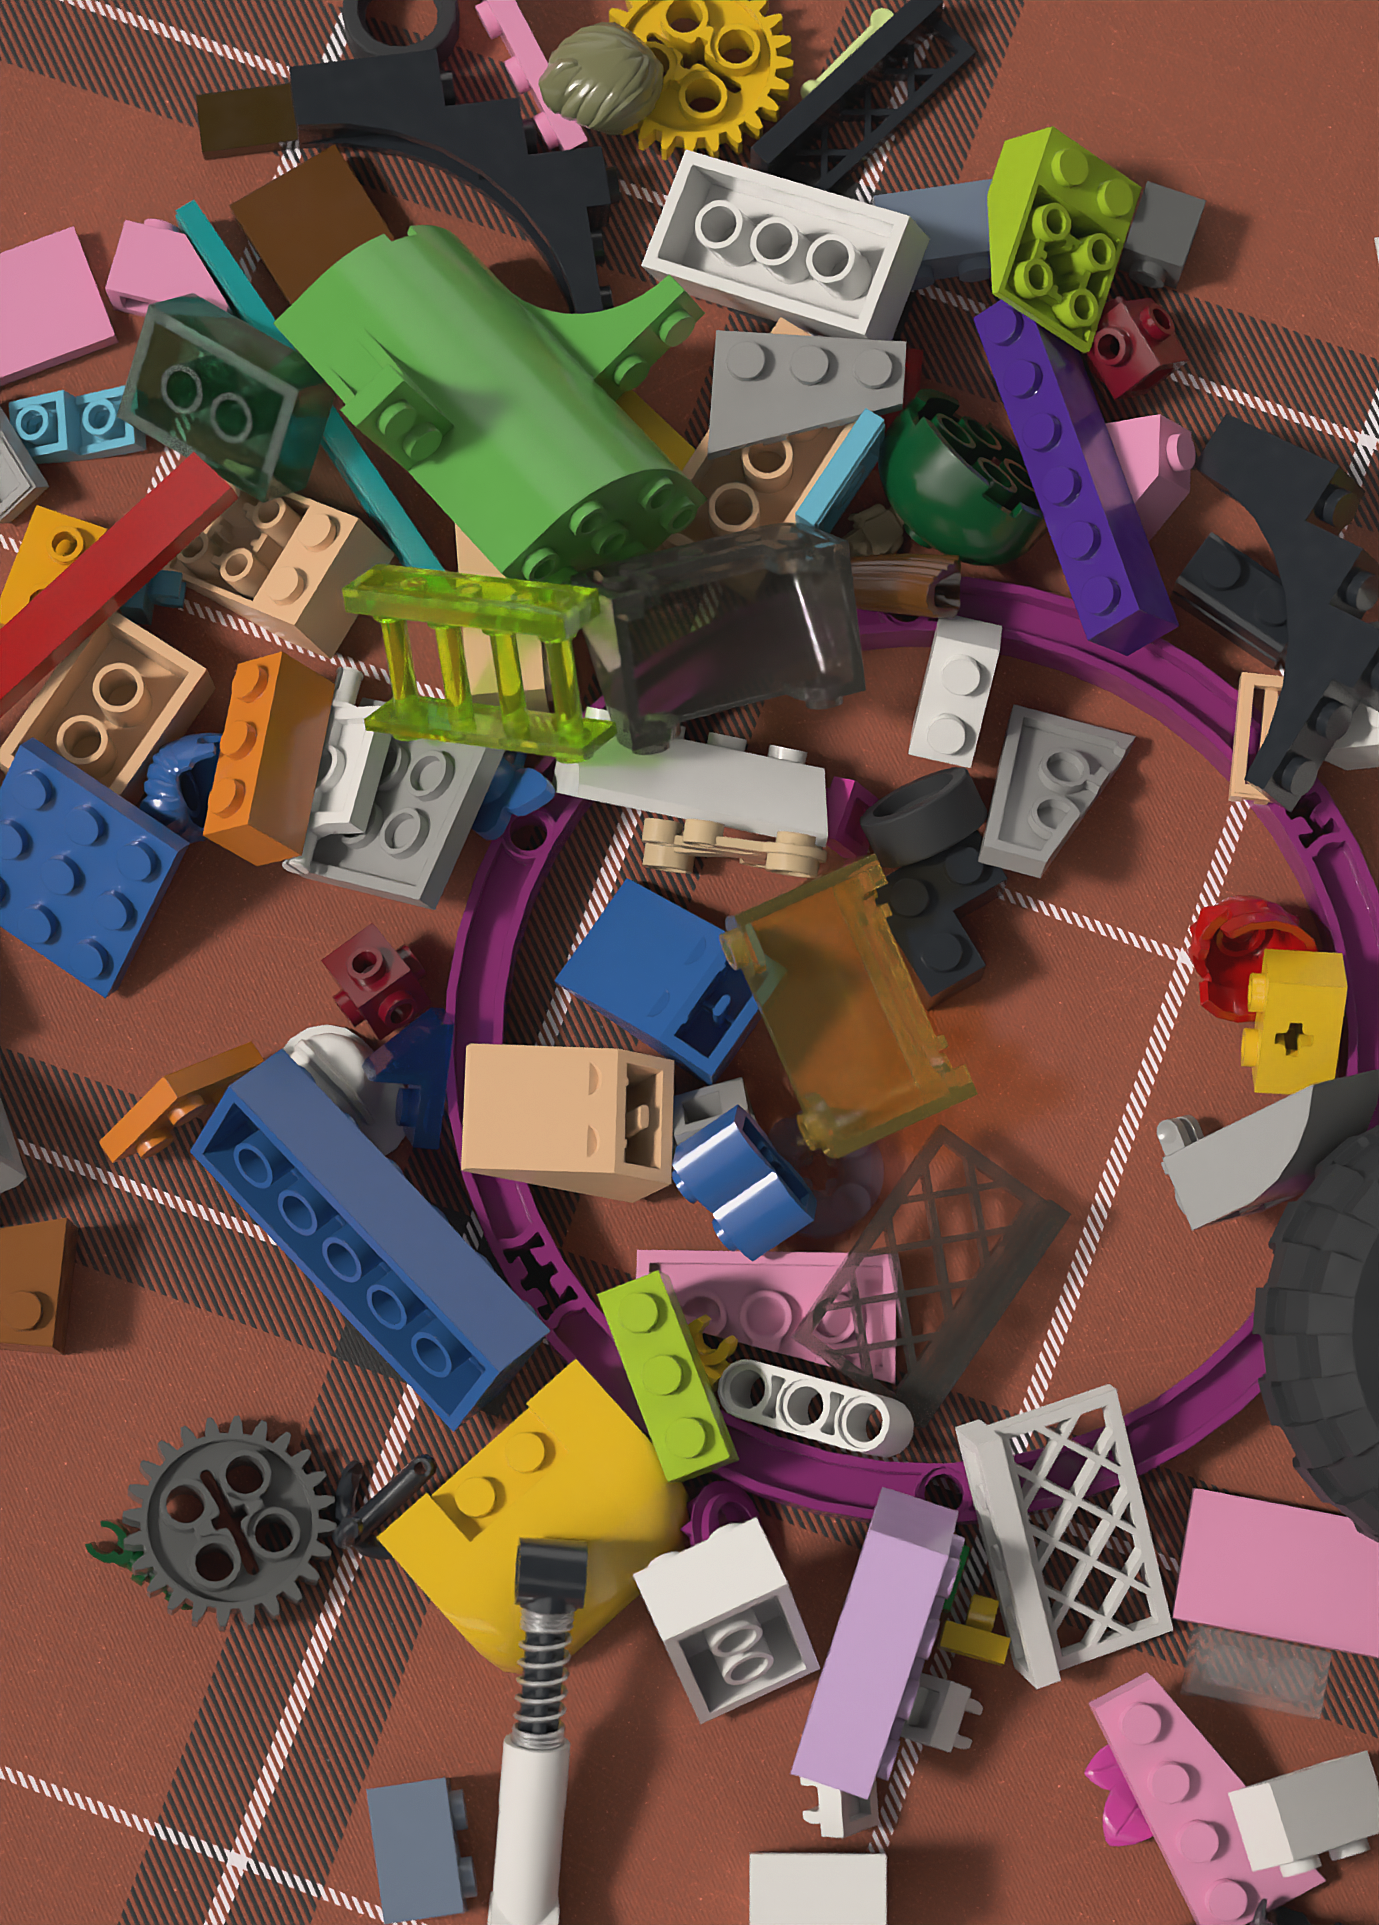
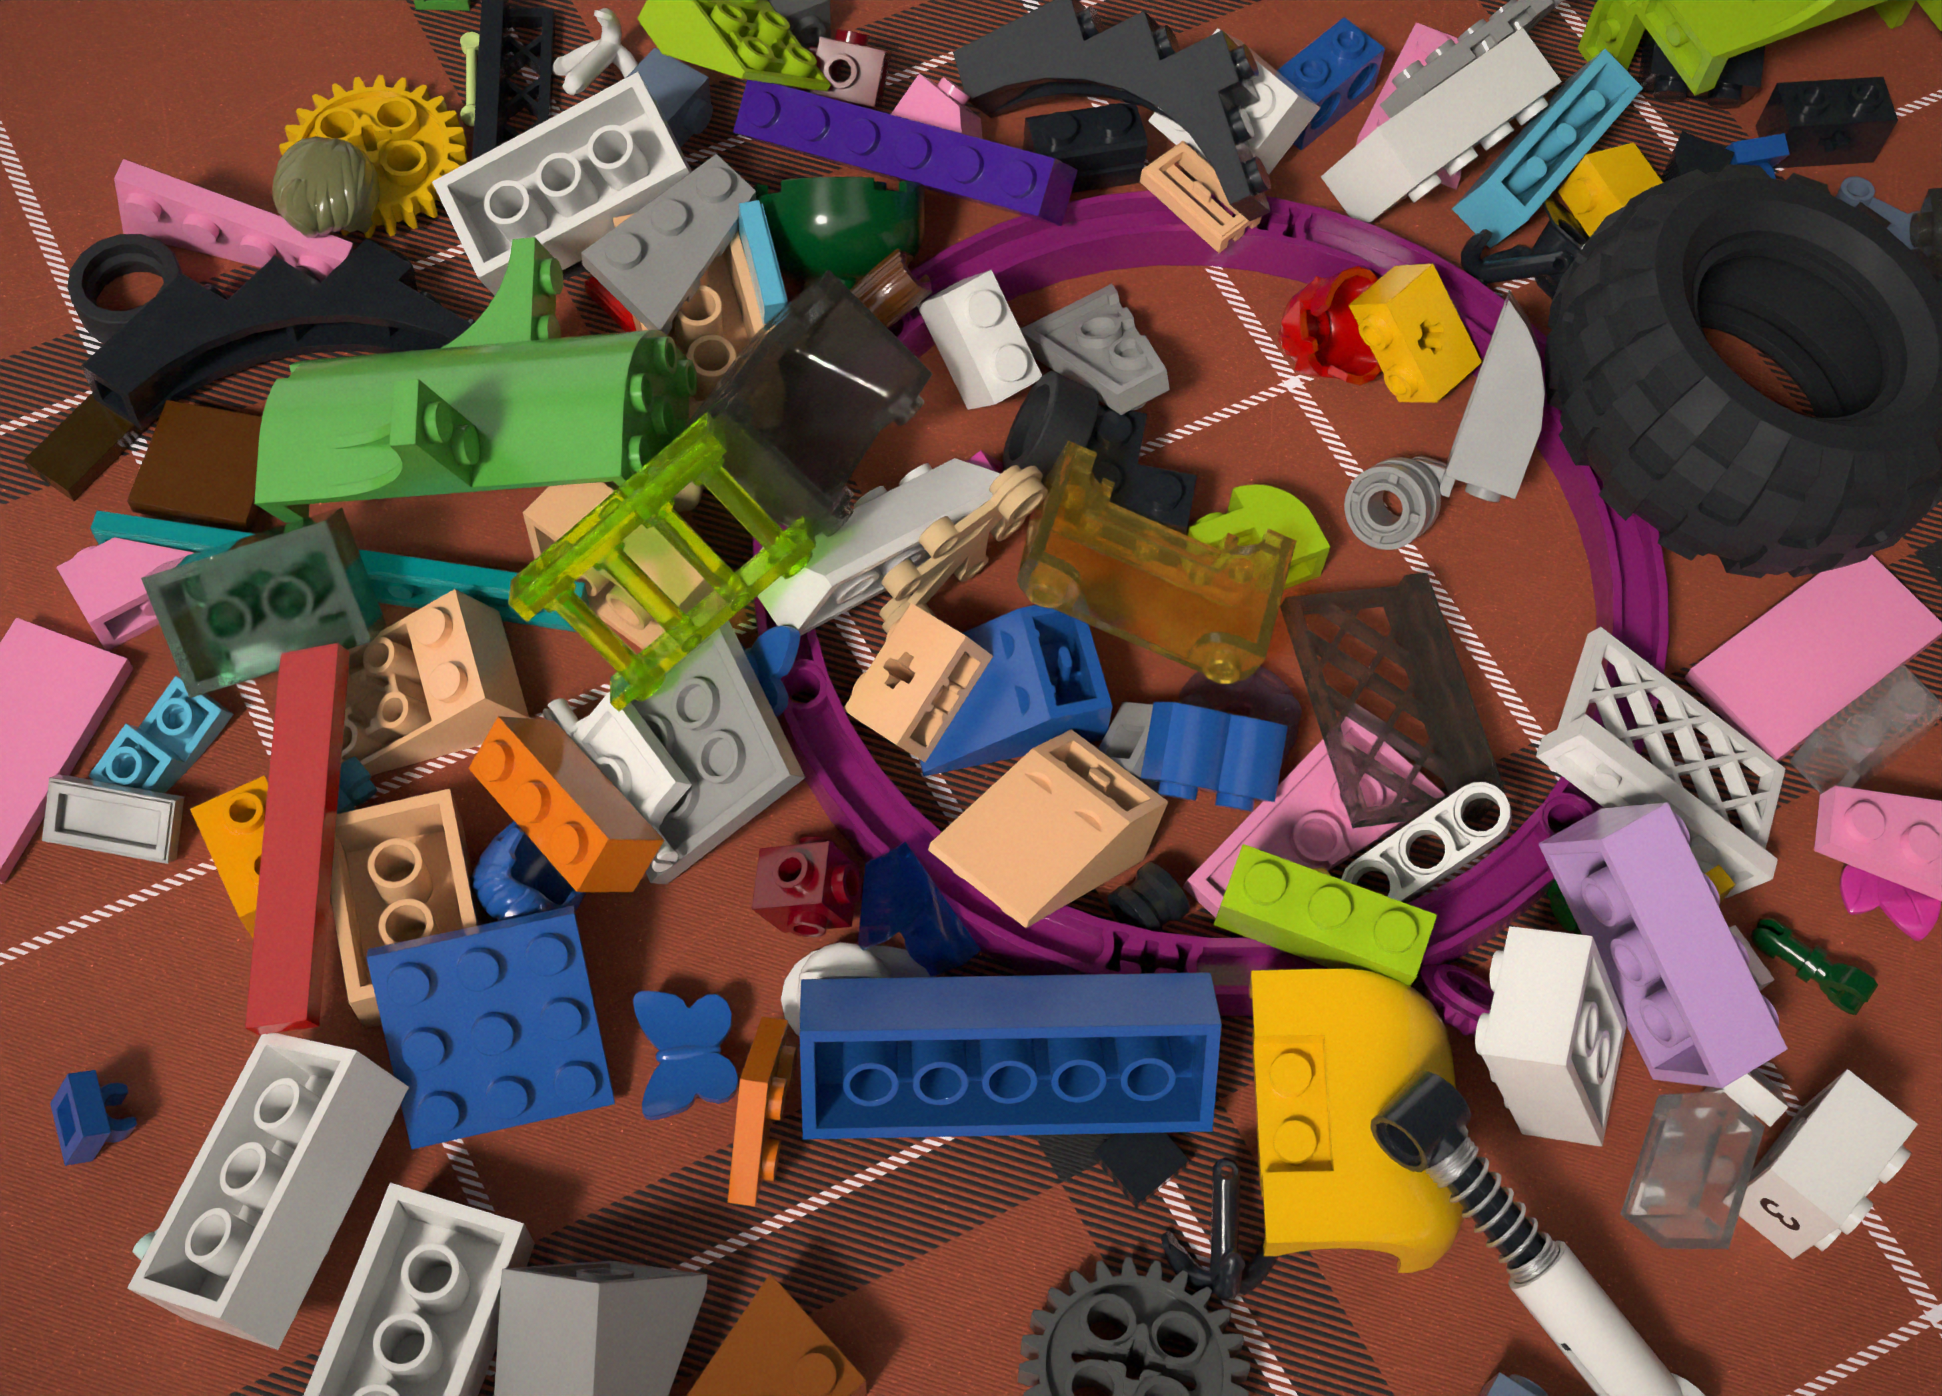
camera: 55 degrees left, 15 degrees down
none -> white piece [552,8,638,96]
none -> blue animal [633,991,739,1120]
none -> light nougat brick [844,603,993,762]
none -> black tile [1092,1132,1190,1209]
none -> black wheel [1108,862,1190,932]
none -> lime brick [1182,484,1330,596]
none -> light grey wheel [1344,457,1441,550]
none -> clear brick [1620,1091,1765,1249]
none -> dark green piece [1751,918,1878,1015]

